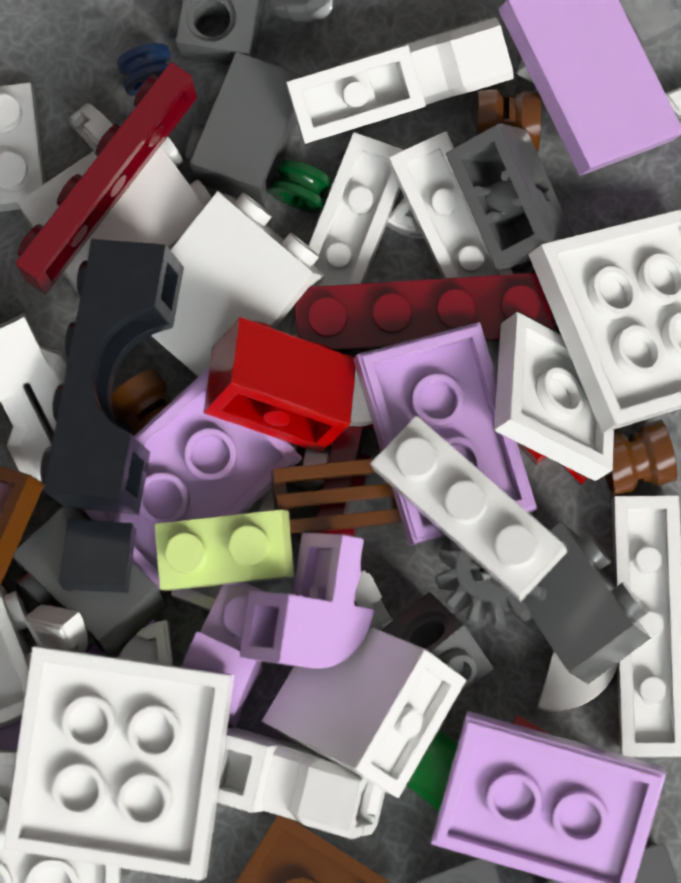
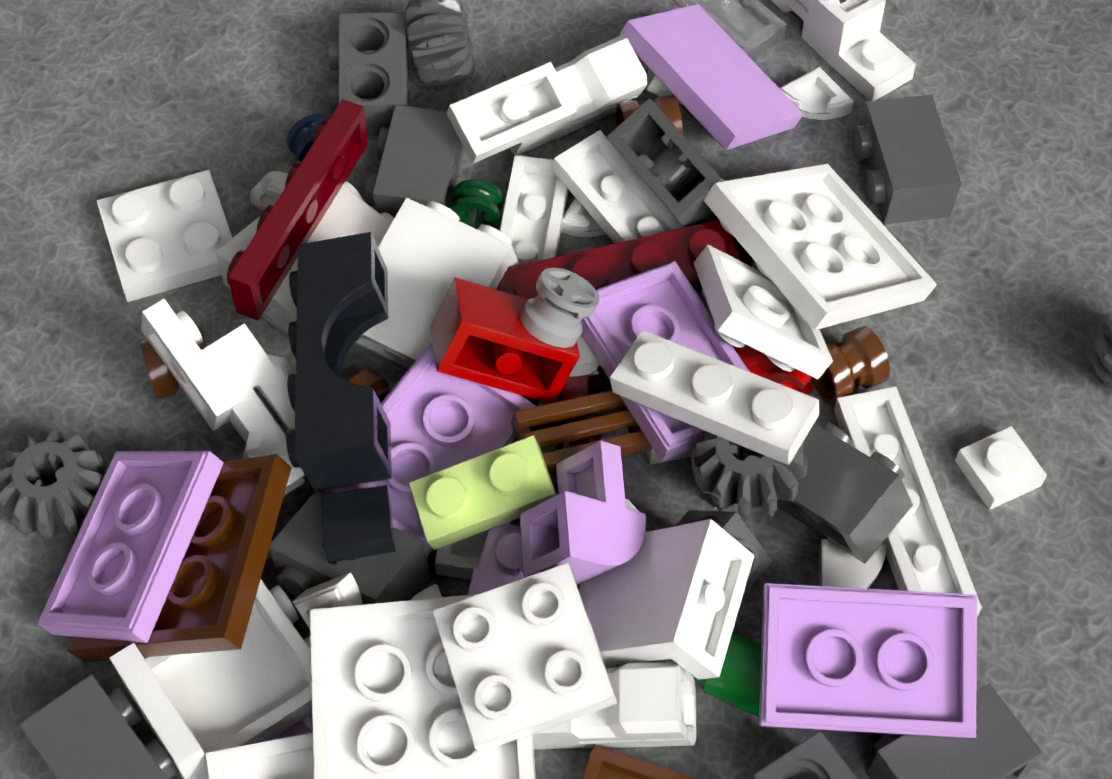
camera: 20 degrees left, 20 degrees down
none -> white plate [433,563,617,752]
none -> light grey wheel [520,267,599,348]

